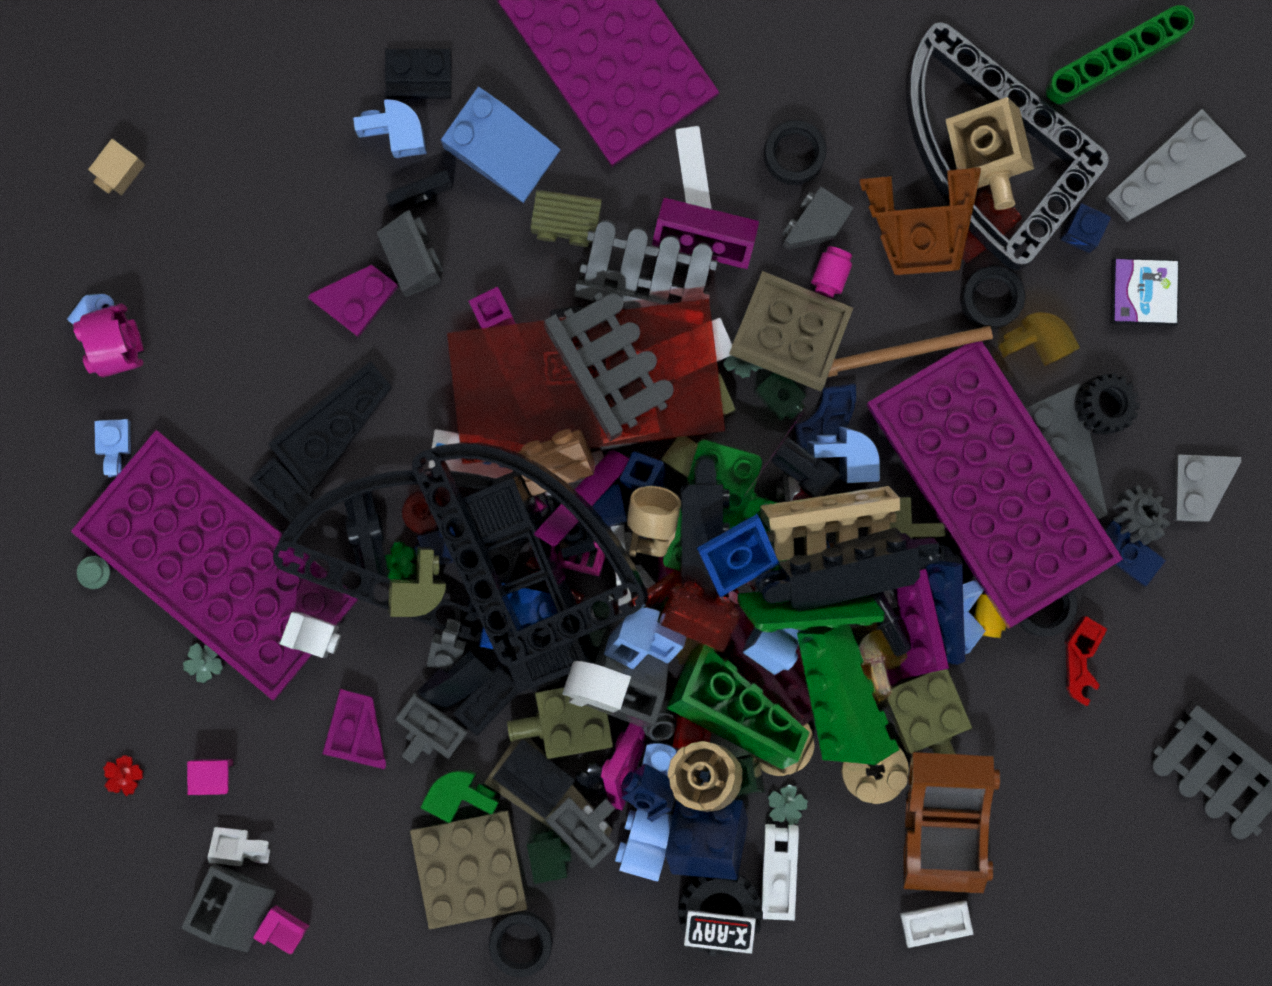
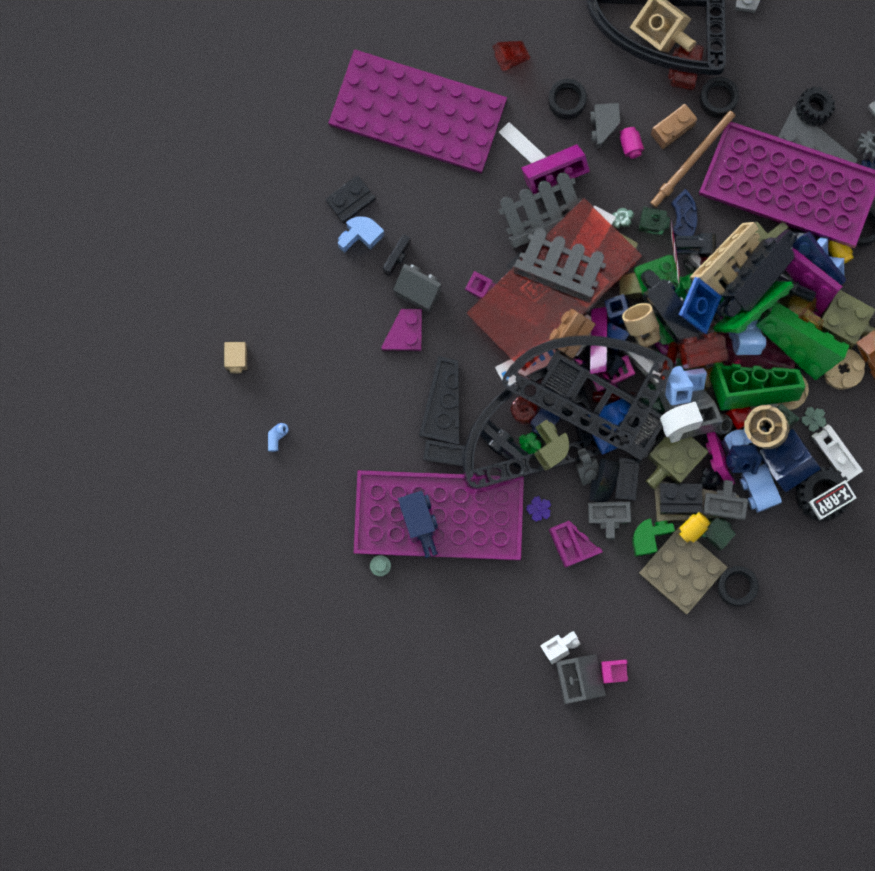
camera: 30 degrees left, 5 degrees down
dark pink brick [73,303,144,378] -> none
light blue plate [95,419,131,477] -> none
red plant [103,755,144,796] -> none
sand green plant [183,643,224,683] -> none
dark pink panel [187,759,233,795] -> none
white arch [280,612,341,658] -> none
medium blue slope [441,86,561,203] -> none
olive brick [531,190,602,247] -> none
dark tan plate [729,271,853,391] -> none
light blue brick [807,427,880,483] -> none
dark orange wing [859,167,981,275] -> none
clear yellow brick [998,312,1080,367] -> none
dark blue brick [1060,203,1111,253] -> none
tile [1111,258,1180,326] -> none
none -> dark blue brick [398,490,438,558]
none -> clear red slope [492,41,531,71]
none -> dark purple plant [526,496,551,522]
none -> medium nougat brick [651,104,697,149]
none -> yellow brick [679,512,711,543]

